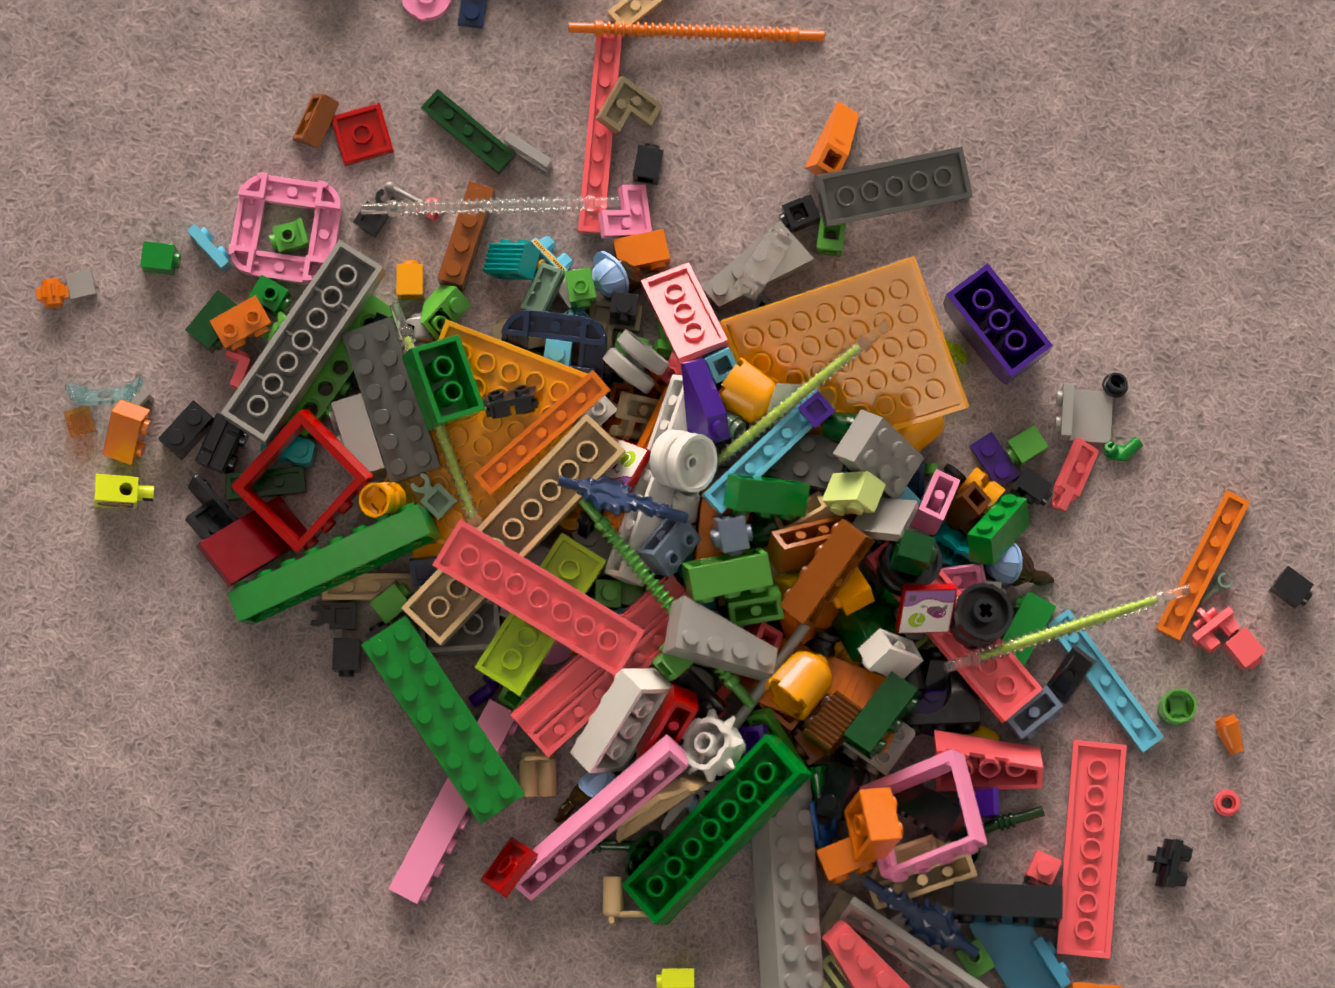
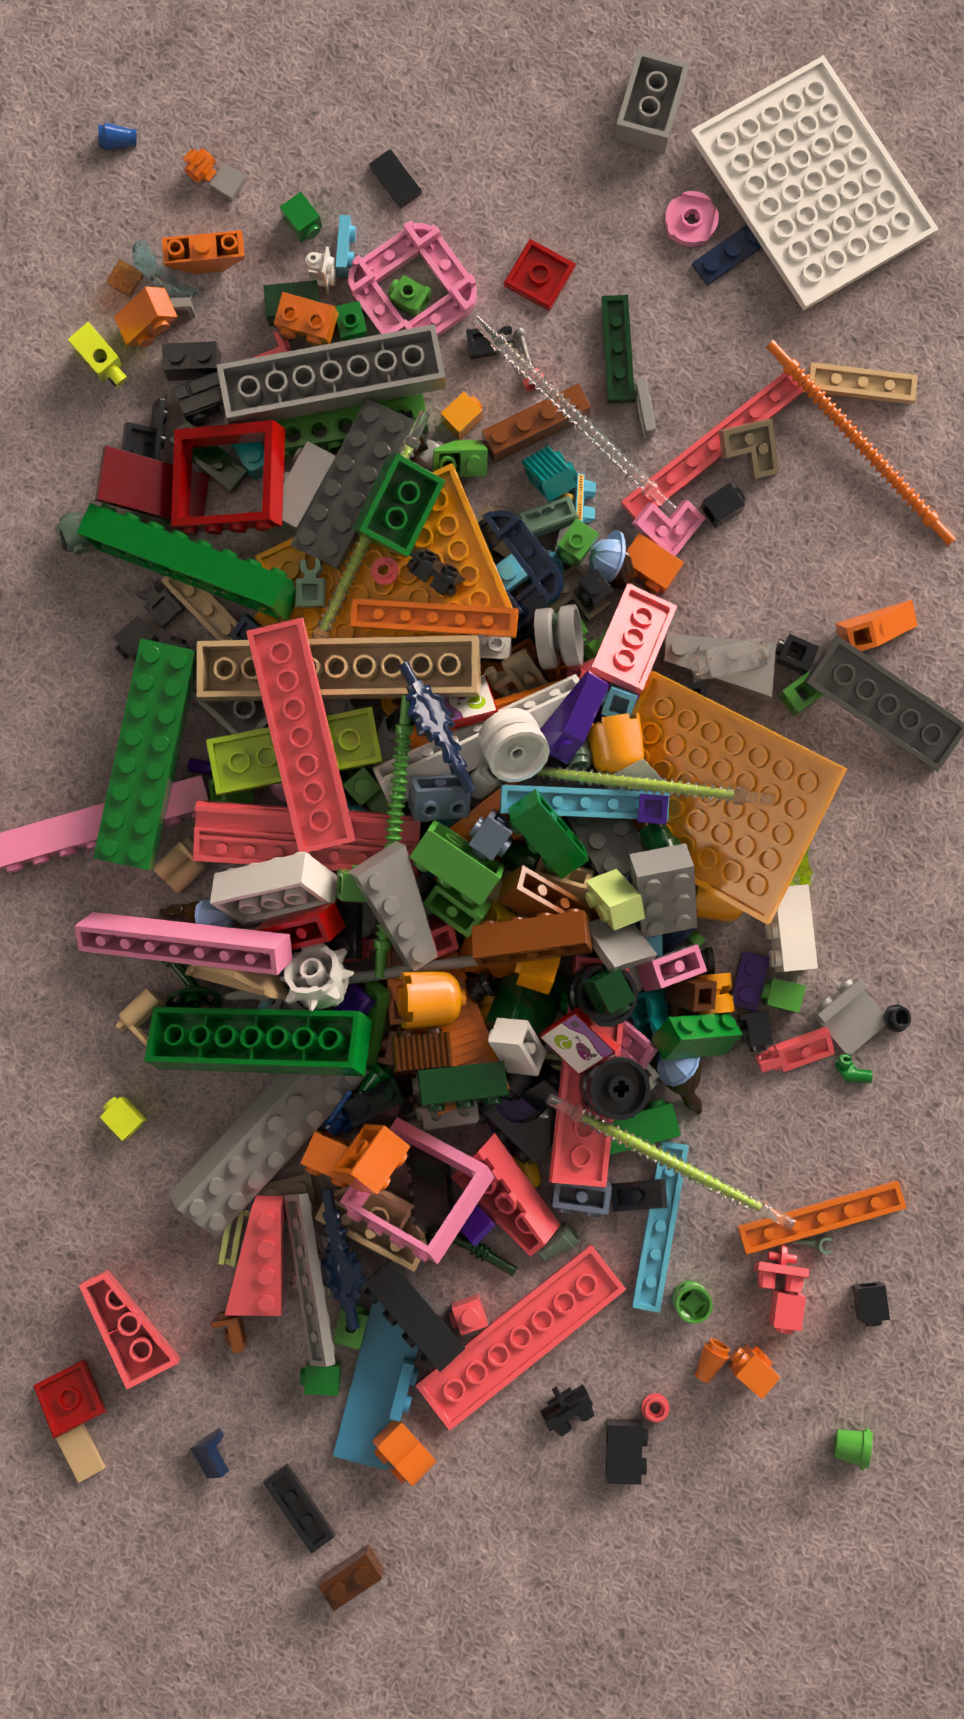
camera: 45 degrees right, 5 degrees up
dark orange slope [293,94,339,148] -> none
light orange wheel [359,482,406,517] -> none
bright green brick [369,580,413,624] -> none
red tile [481,837,538,899] -> none
dark purple brick [943,263,1053,385] -> none
none -> sand green head [55,512,91,555]
none -> orange slope [162,230,245,274]
none -> white hinge [305,246,337,294]
none -> black tile [369,149,422,209]
none -> coral plate [371,557,399,585]
none -> sand green cone [538,1223,580,1261]
none -> black brick [605,1419,648,1485]
none -> orange brick [728,1344,781,1399]
none -> white brick [765,884,818,972]

